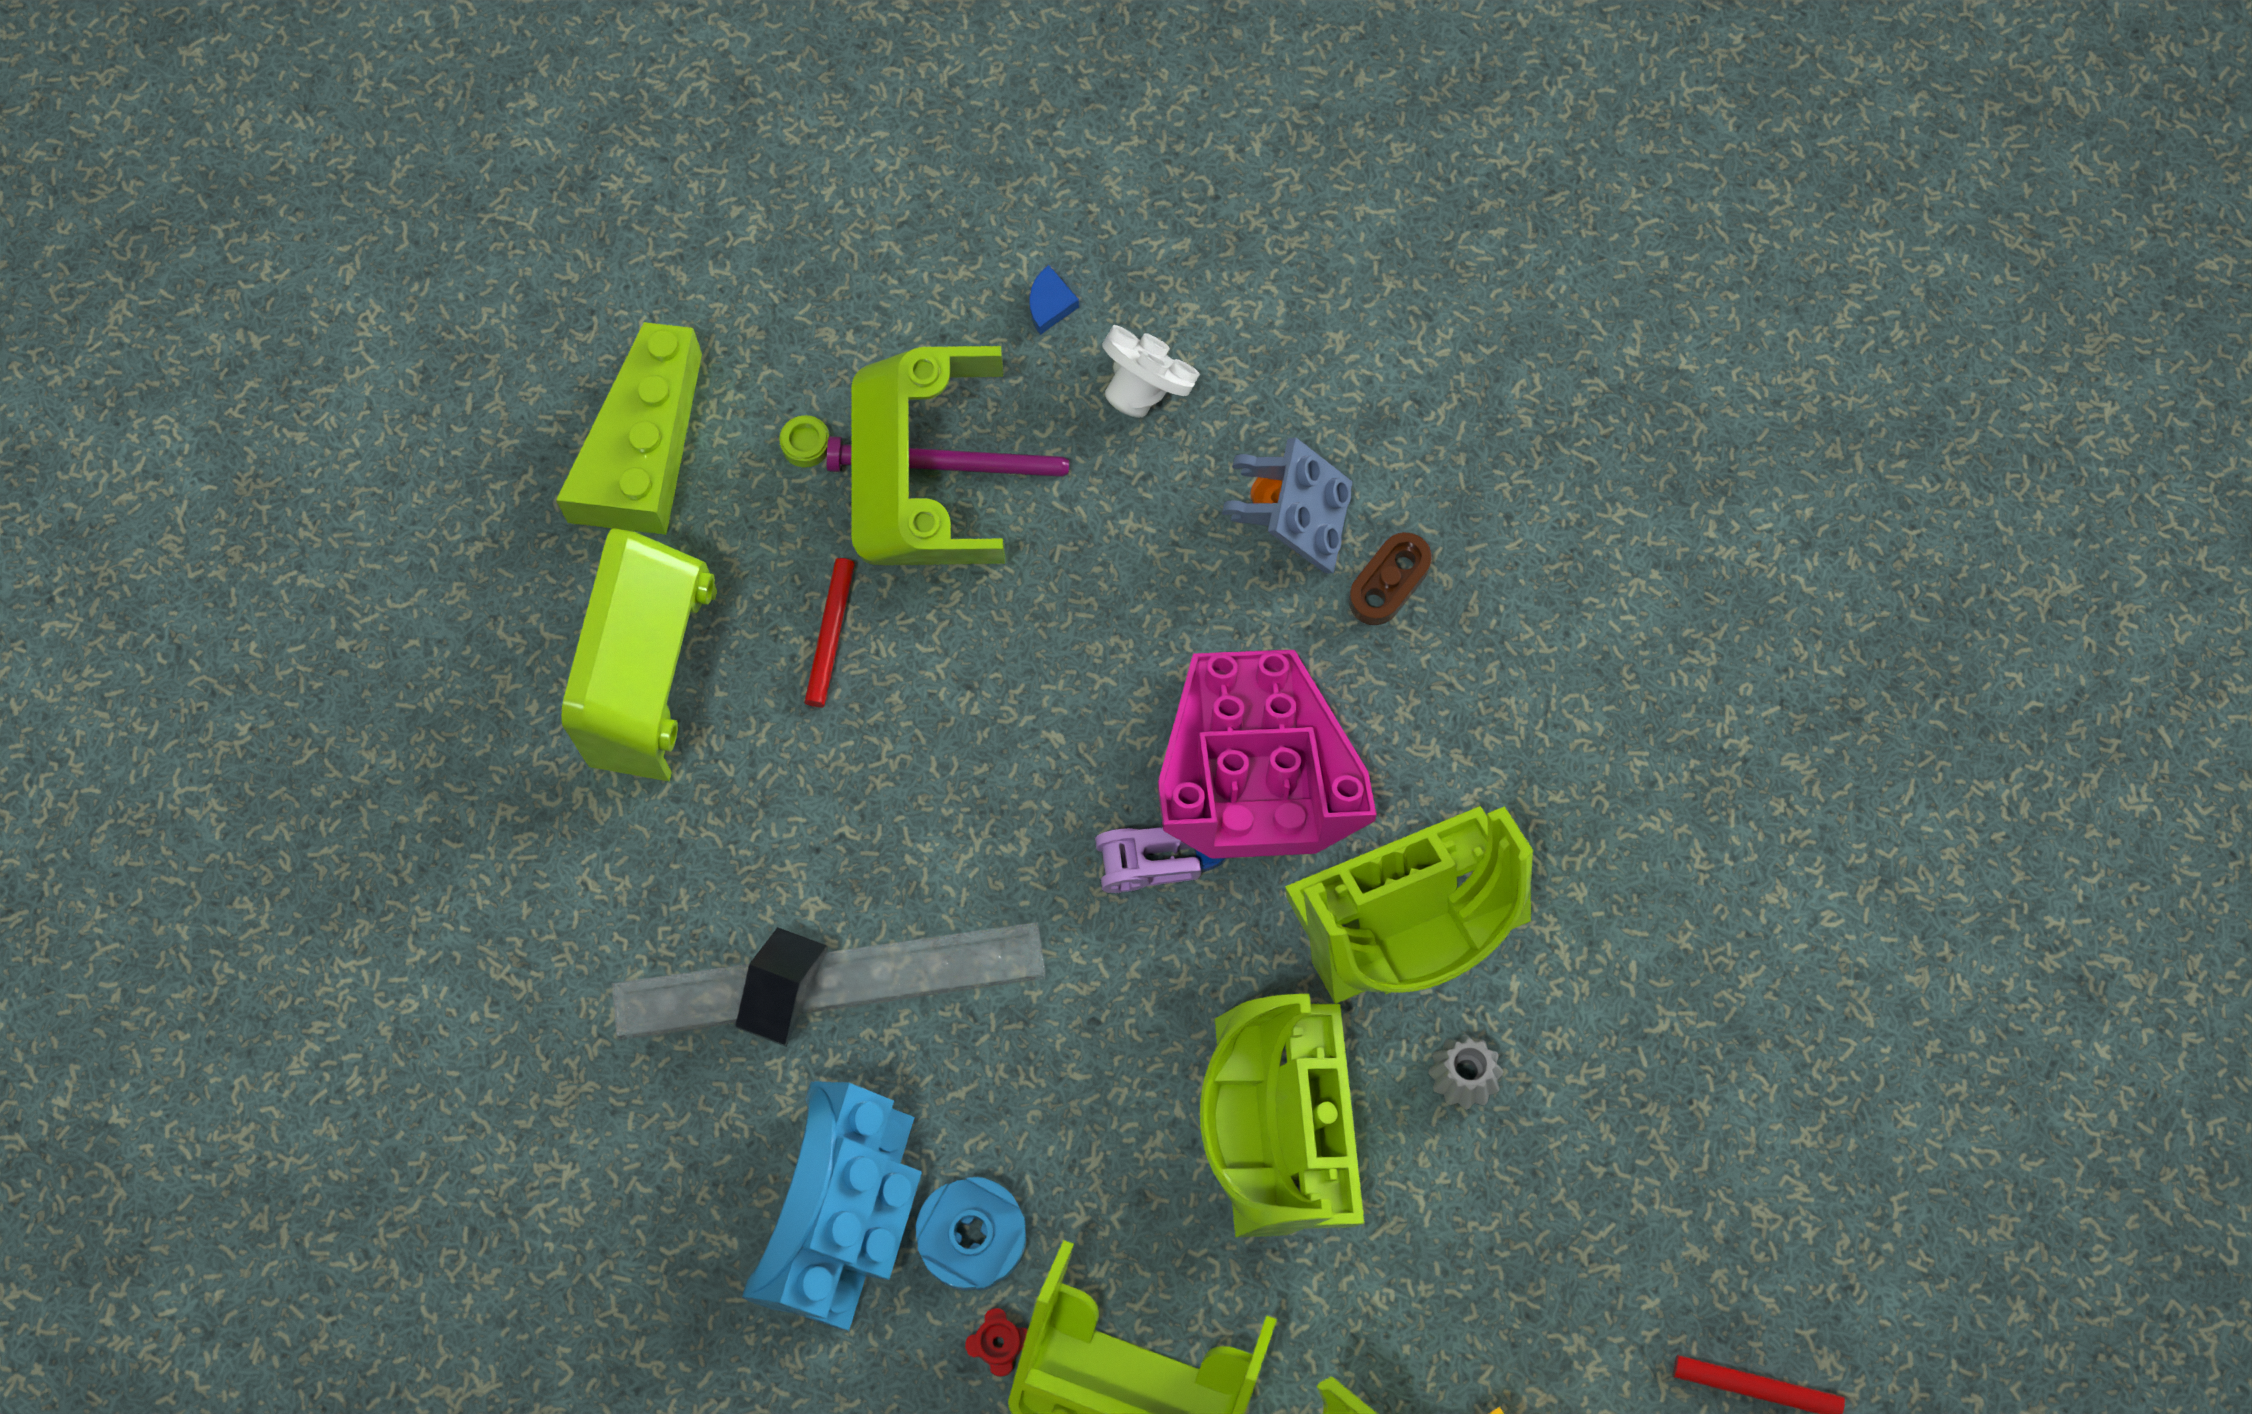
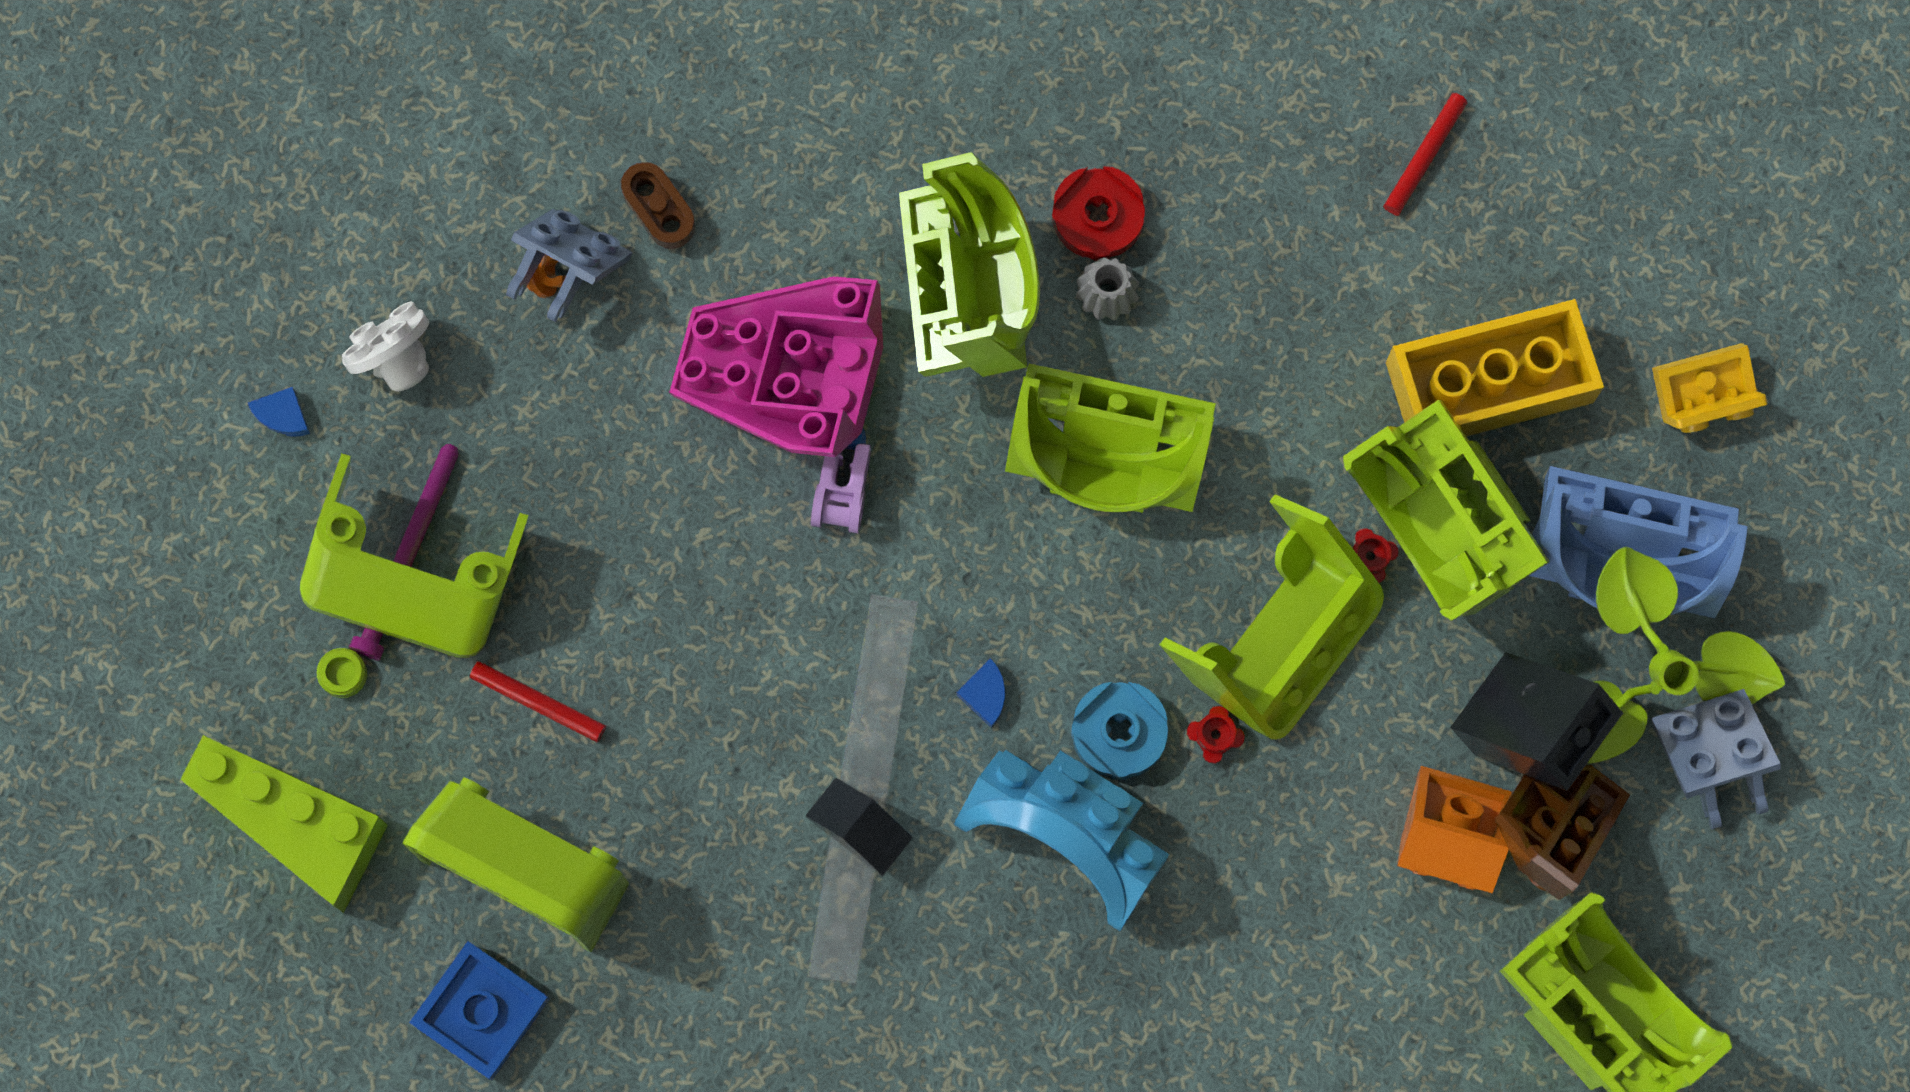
camera: 75 degrees left, 5 degrees up
none -> blue plate [409,941,550,1081]
none -> blue tile [957,658,1005,728]
none -> red plate [1052,166,1145,261]

